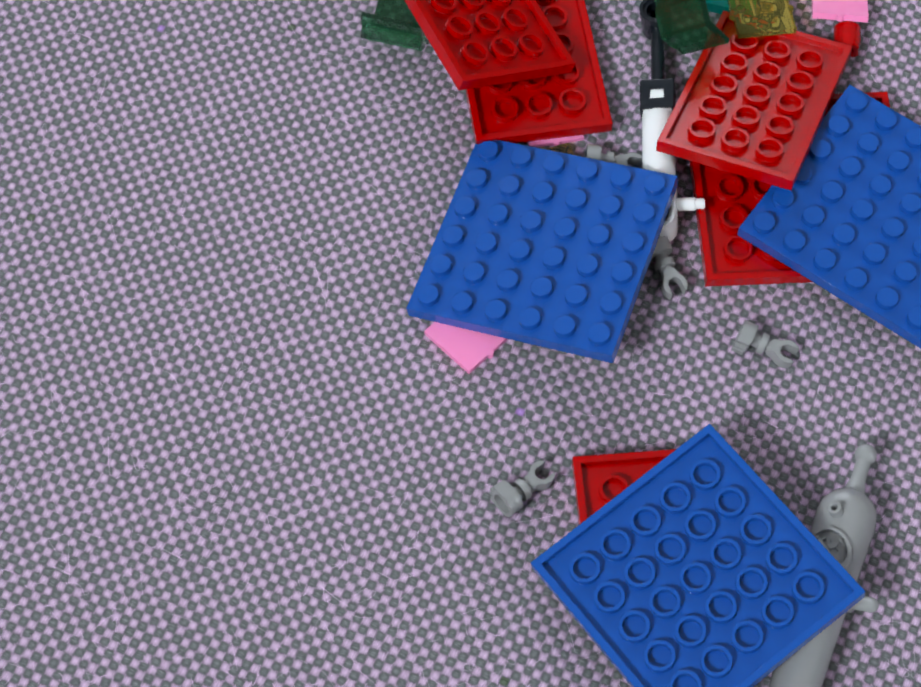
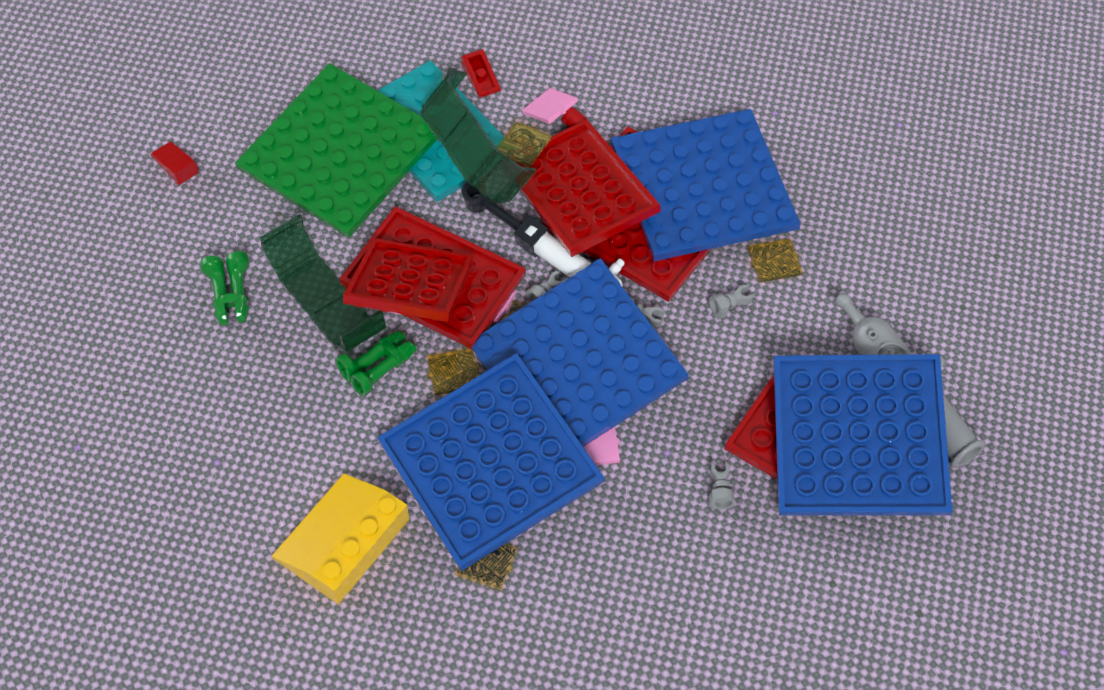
camera: 50 degrees left, 5 degrees down
none -> yellow slope [272,473,410,605]
none -> green piece [335,331,417,396]
none -> blue plate [377,353,605,571]
none -> clear yellow piece [427,349,479,396]
none -> clear yellow piece [455,544,518,591]
none -> clear yellow piece [748,239,803,283]

